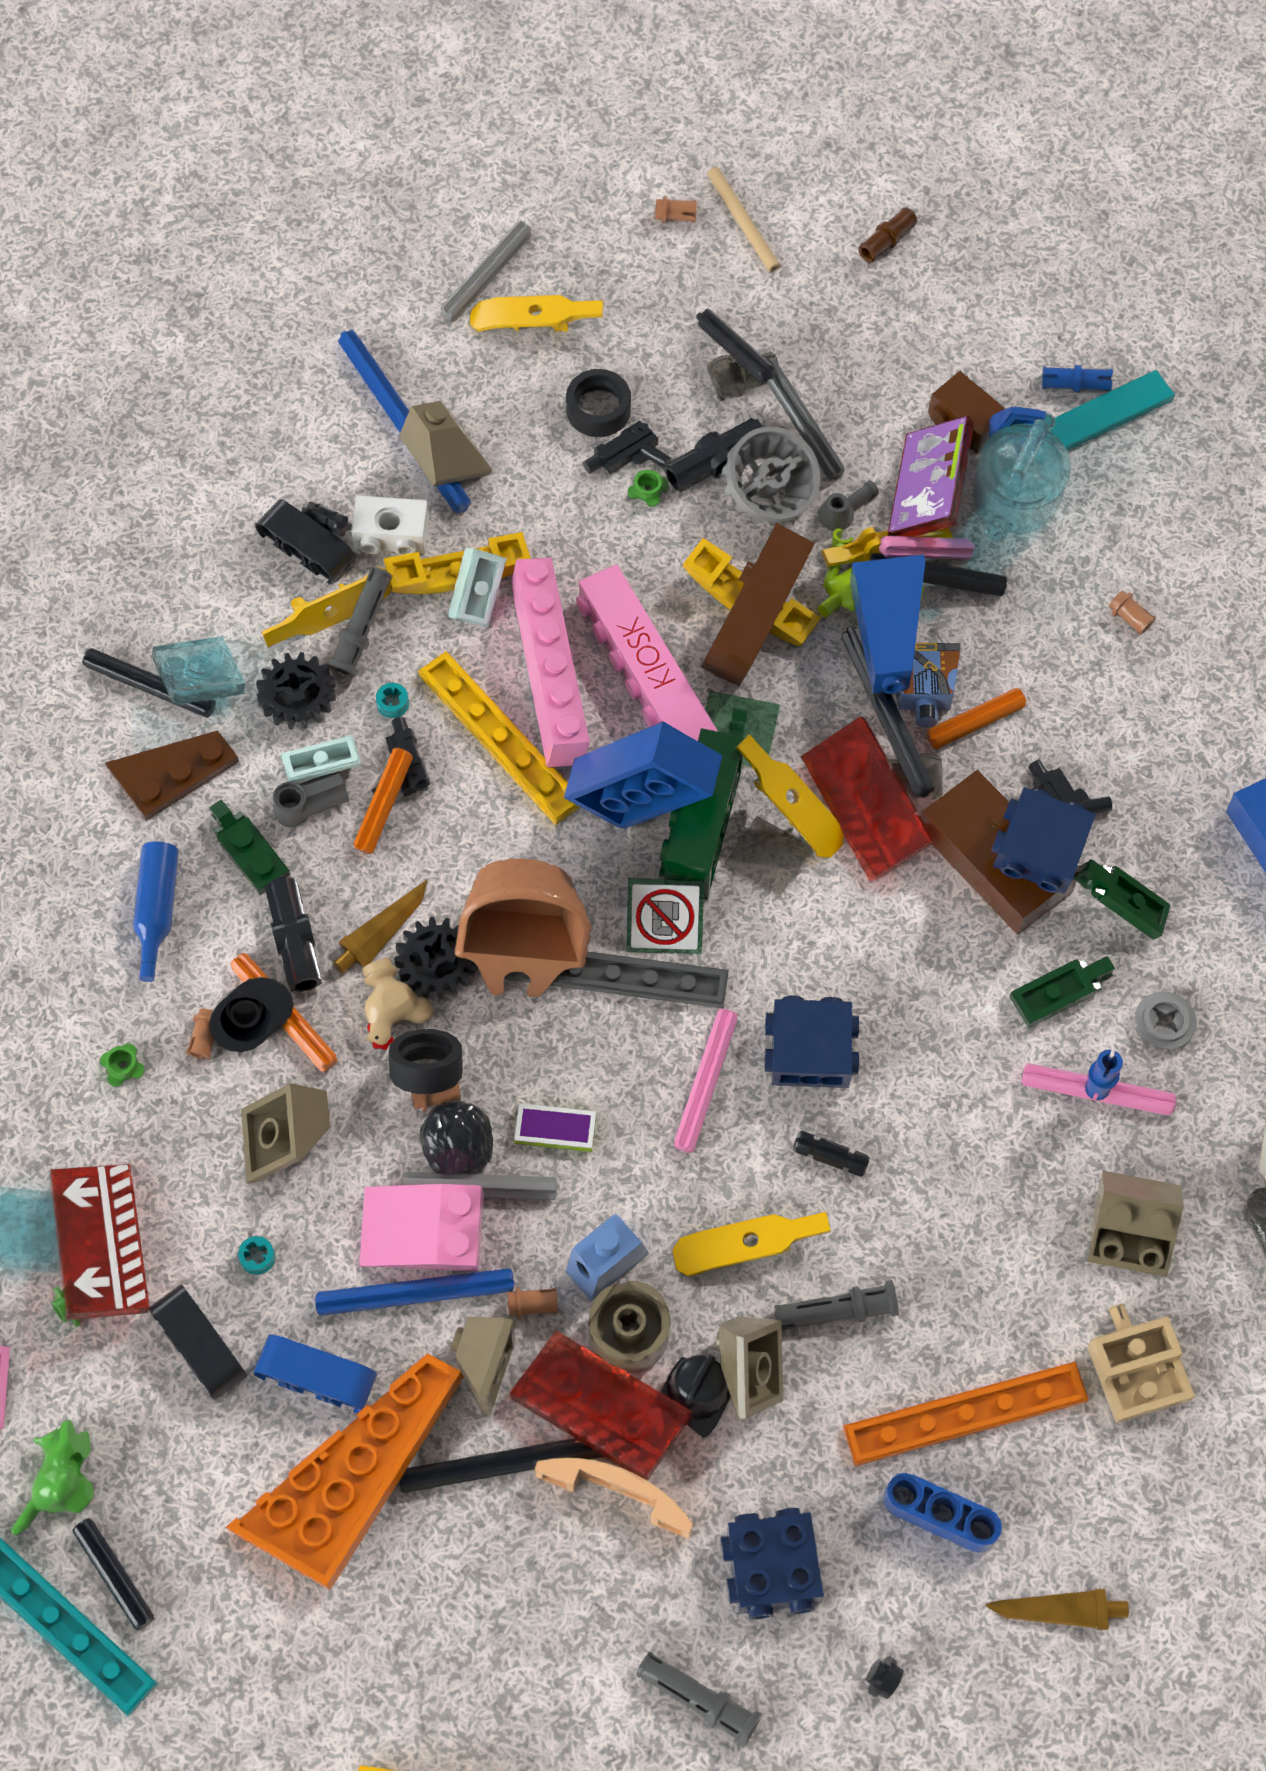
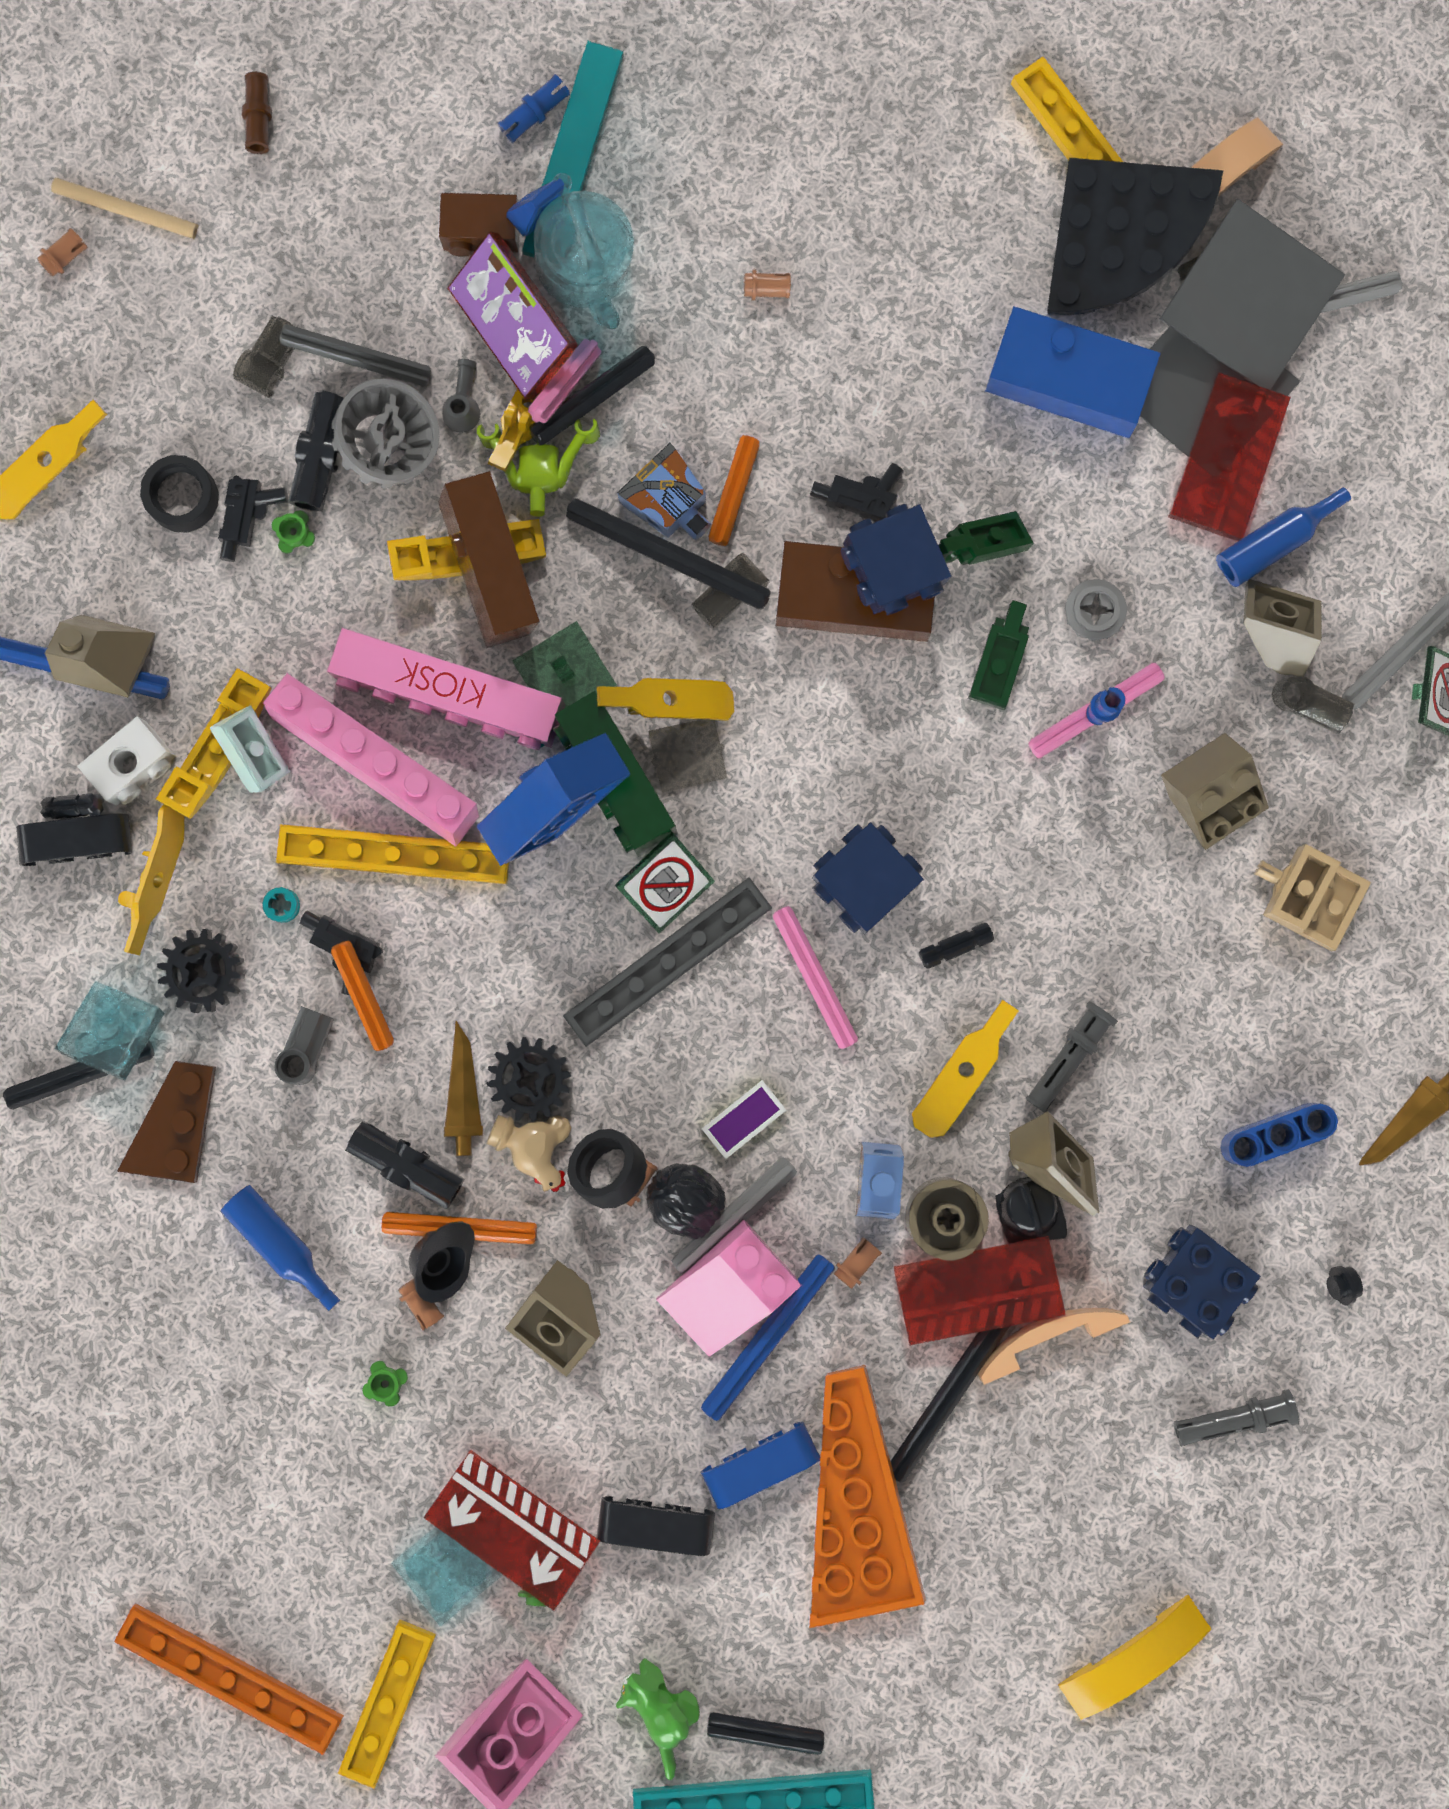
camera: 40 degrees left, 20 degrees up
dark green hinge [209,799,291,895] -> none
teal bush [238,1236,276,1275] -> none
light aqua slope [281,735,362,783] -> none
dark grey pin [326,567,393,677] -> none
dark tan slope [451,1317,516,1417] -> none
nougat piece [455,858,591,997] -> none
black axle [696,309,776,384] -> none
clear red tile [800,716,935,882] -> none
orange tile [843,1361,1089,1467] -> none
blue slope [850,555,925,694] -> none

